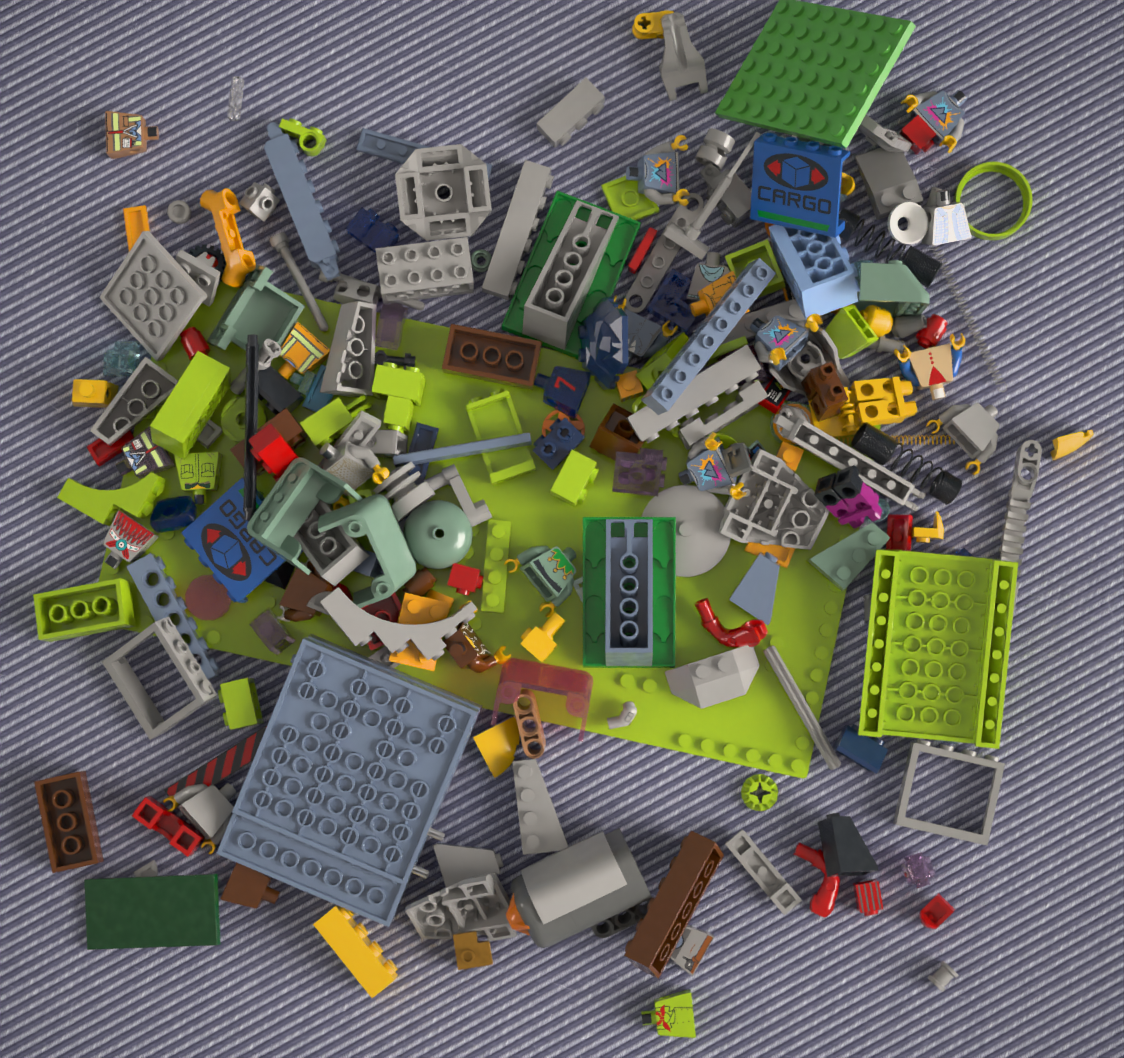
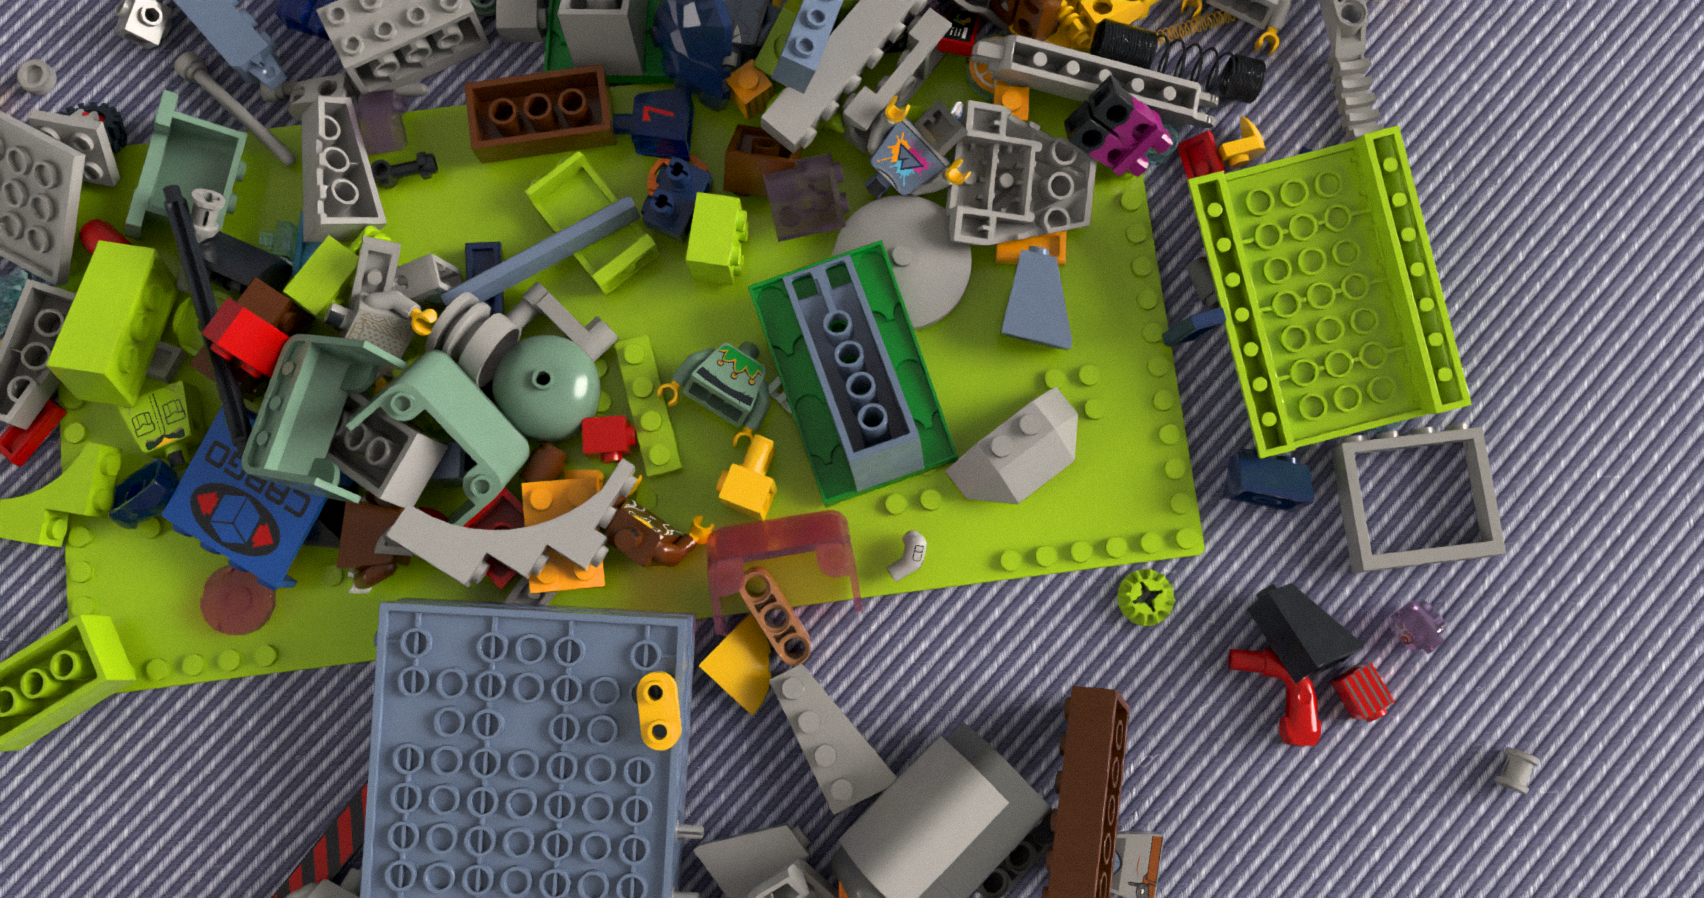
camera: 25 degrees left, 5 degrees down
light grey window [102,616,217,740] -> none
torso [103,511,159,569] -> none
torso [115,426,175,478] -> none
sand blue brick [126,553,219,681] -> none
light orange plate [200,188,256,288] -> none
lime brick [218,678,264,730] -> none
torso [249,607,295,655] -> none
torso [278,322,330,380] -> none
lime brick [371,362,426,406] -> none
lime brick [383,395,414,433] -> none
red piece [695,598,768,647] -> none
light grey slope [725,829,802,915] -> none
light grey axle [764,645,841,770] -> none
sand green wedge [807,522,890,591] -> none
red plate [919,893,955,929] -> none
none -> yellow plate [637,671,682,751]
none -> tile [1162,308,1226,347]

